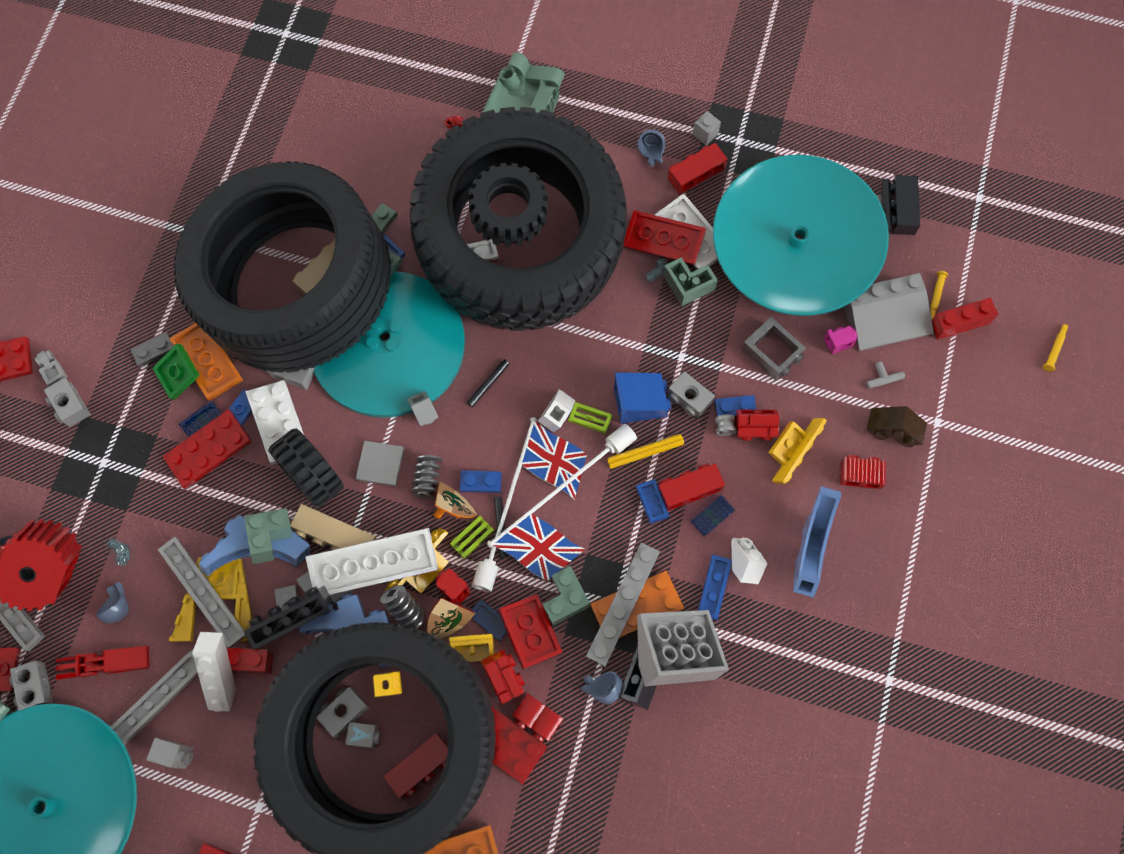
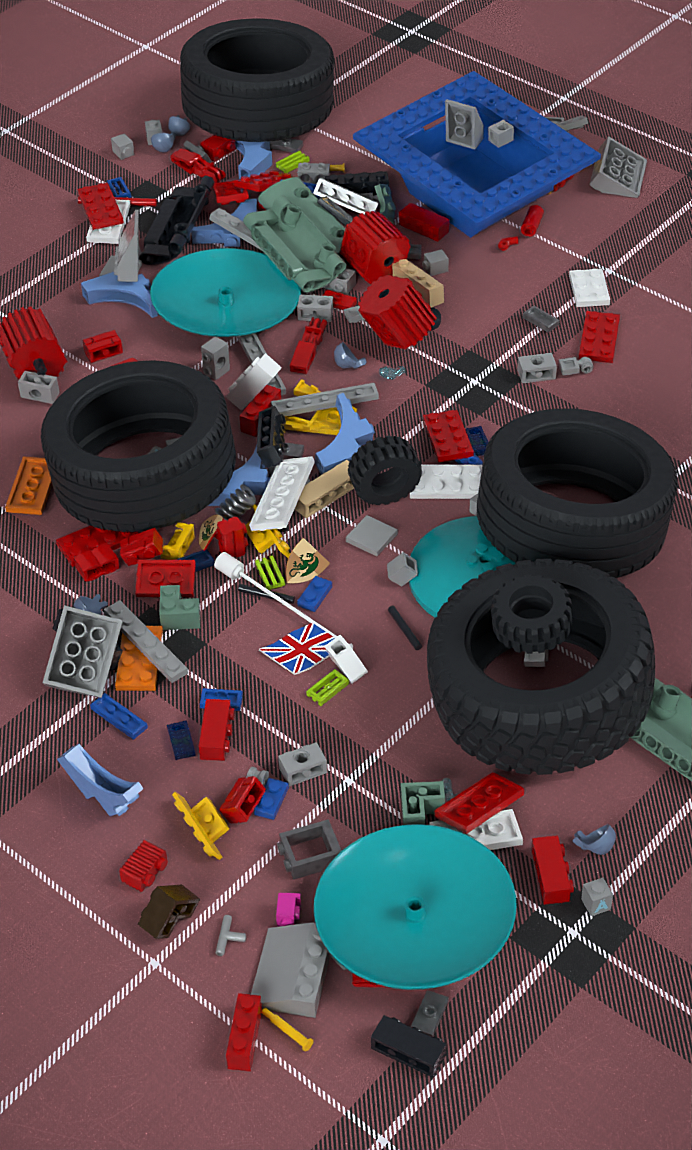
camera: 115 degrees right, 25 degrees down
sand green brick [244,508,292,564] -> none
yellow piece [373,672,402,697] -> none
flat silver piece [410,454,443,499] -> none
flag [487,424,637,581] -> none
yellow axle [607,434,684,469] -> none
blue slope [613,373,671,424] -> none
white slope [731,538,768,584] -> none
black bar [882,179,892,232] -> none
yellow piece [1043,324,1068,372] -> none

